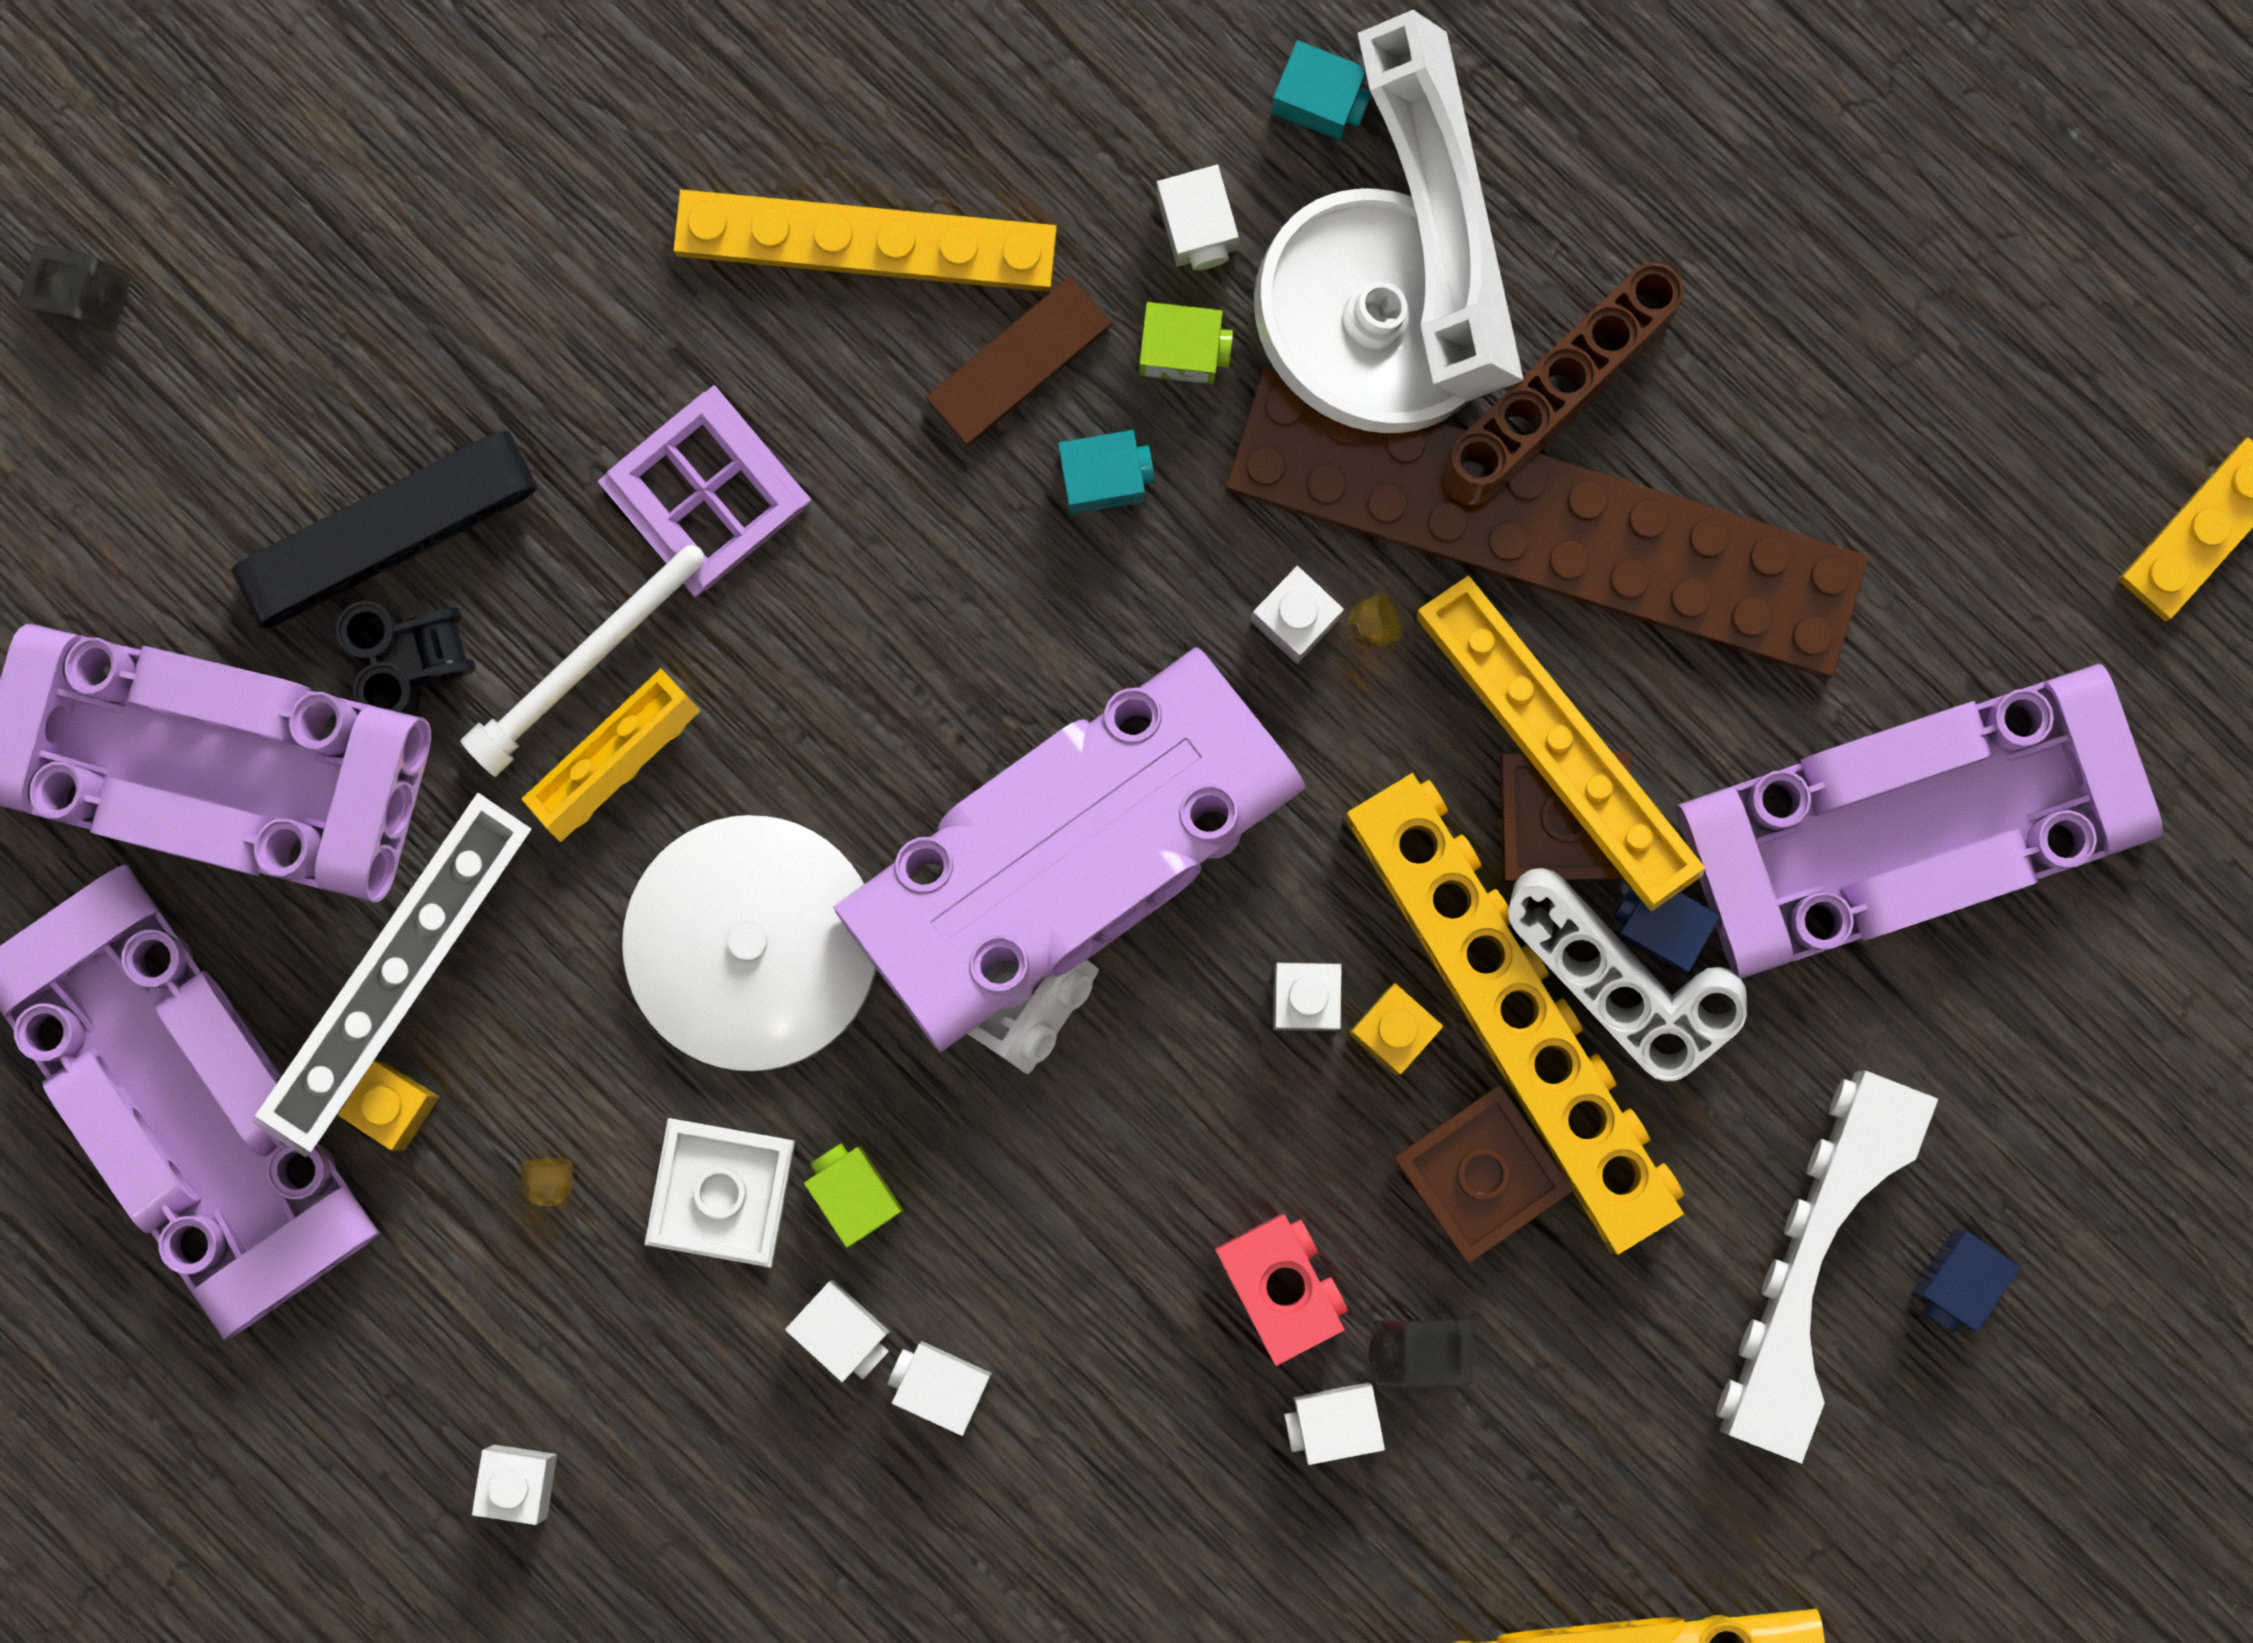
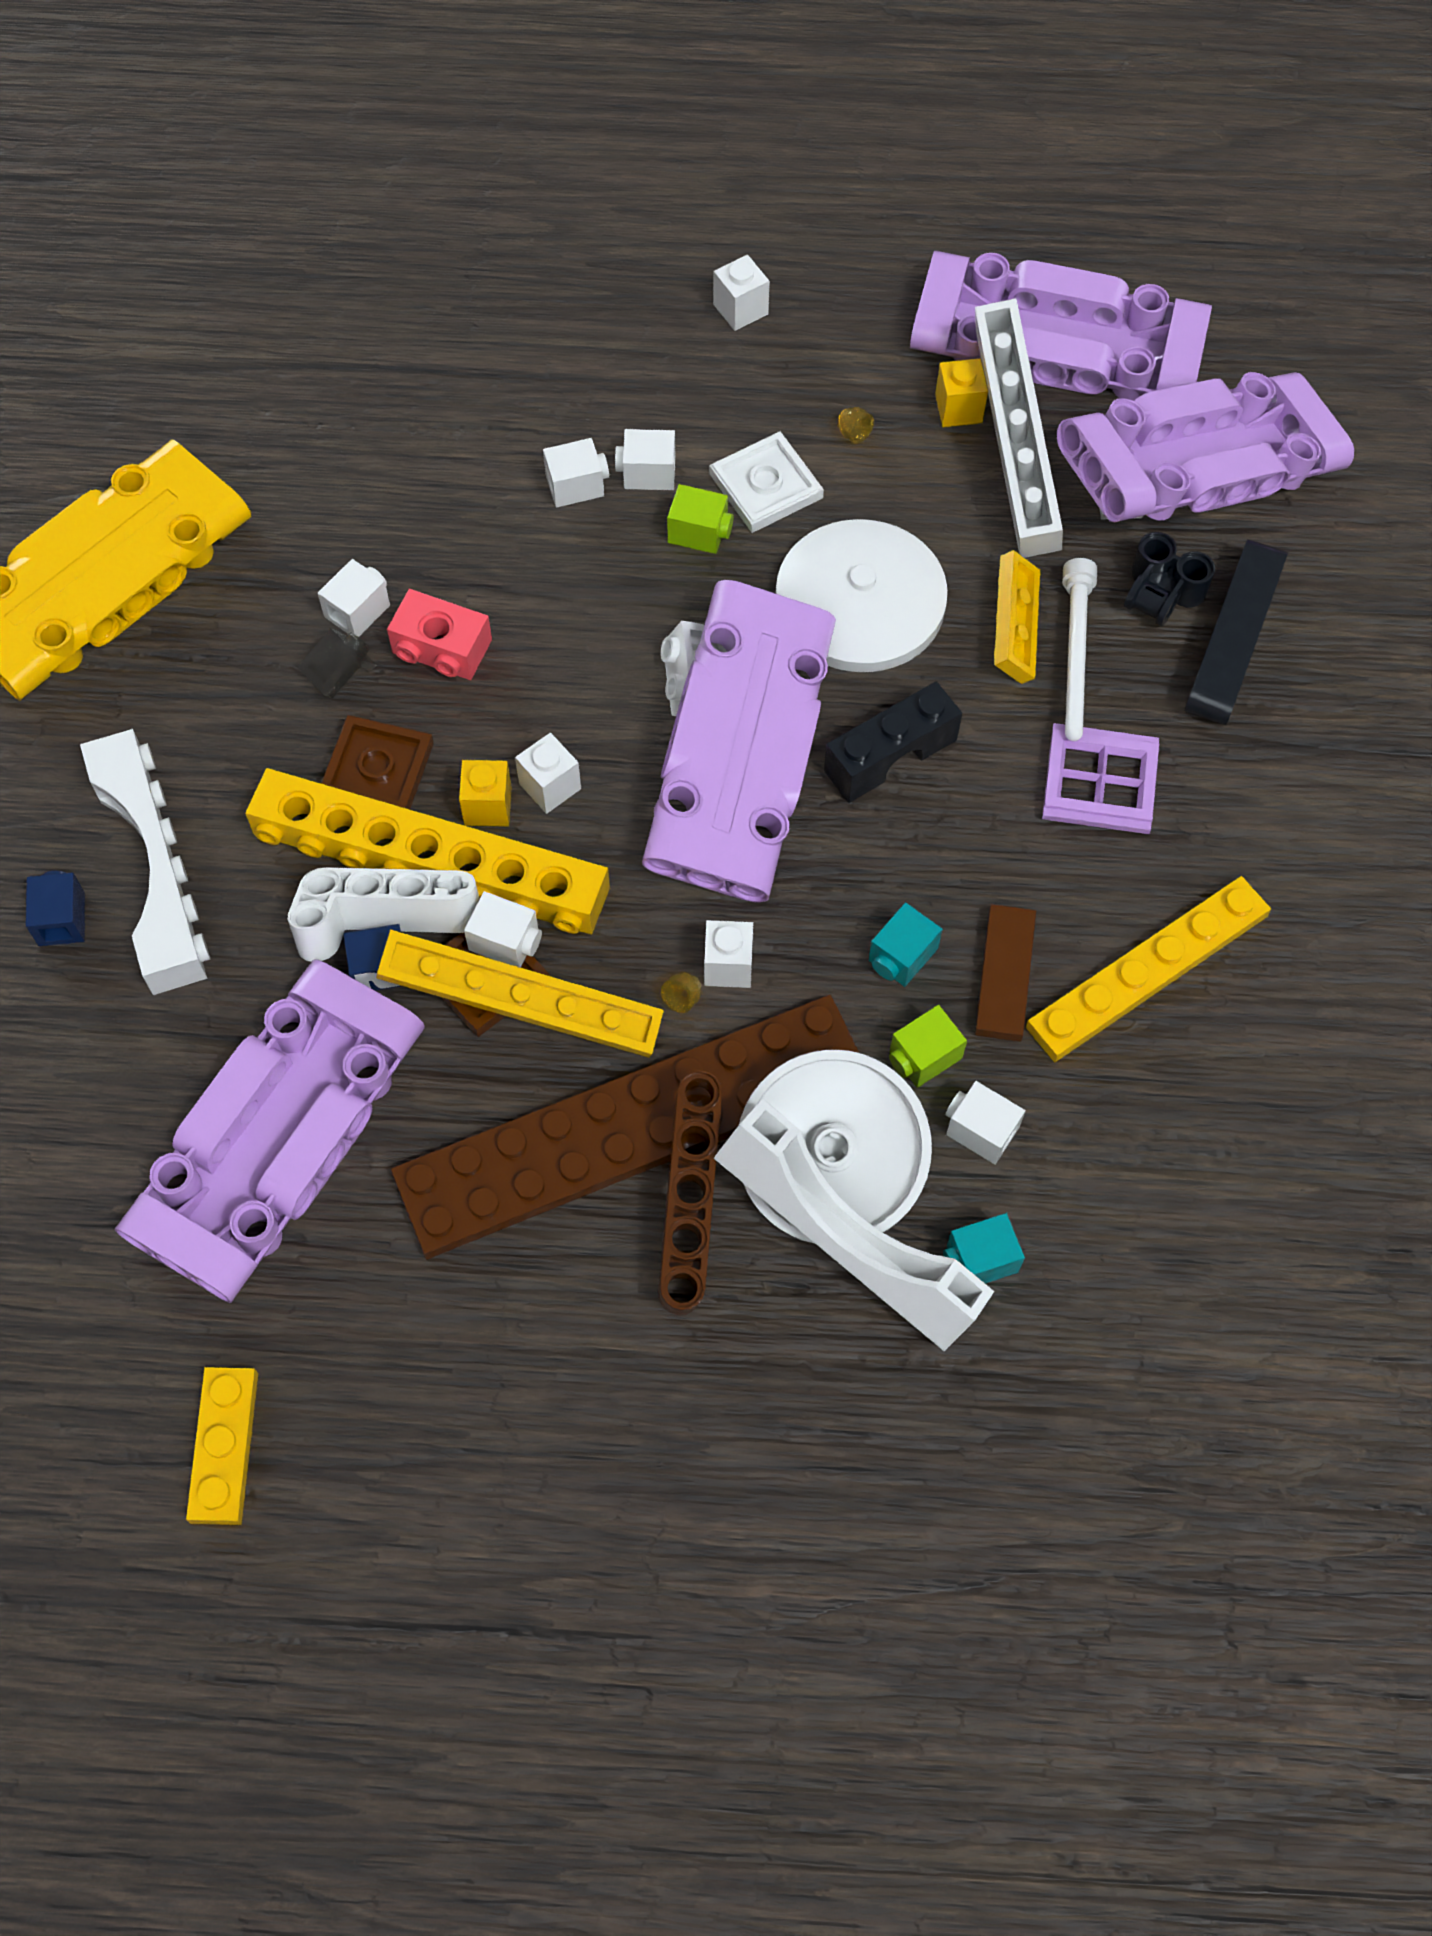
camera: 140 degrees right, 20 degrees down
none -> white brick [464,891,542,968]
none -> black arch [824,681,962,803]

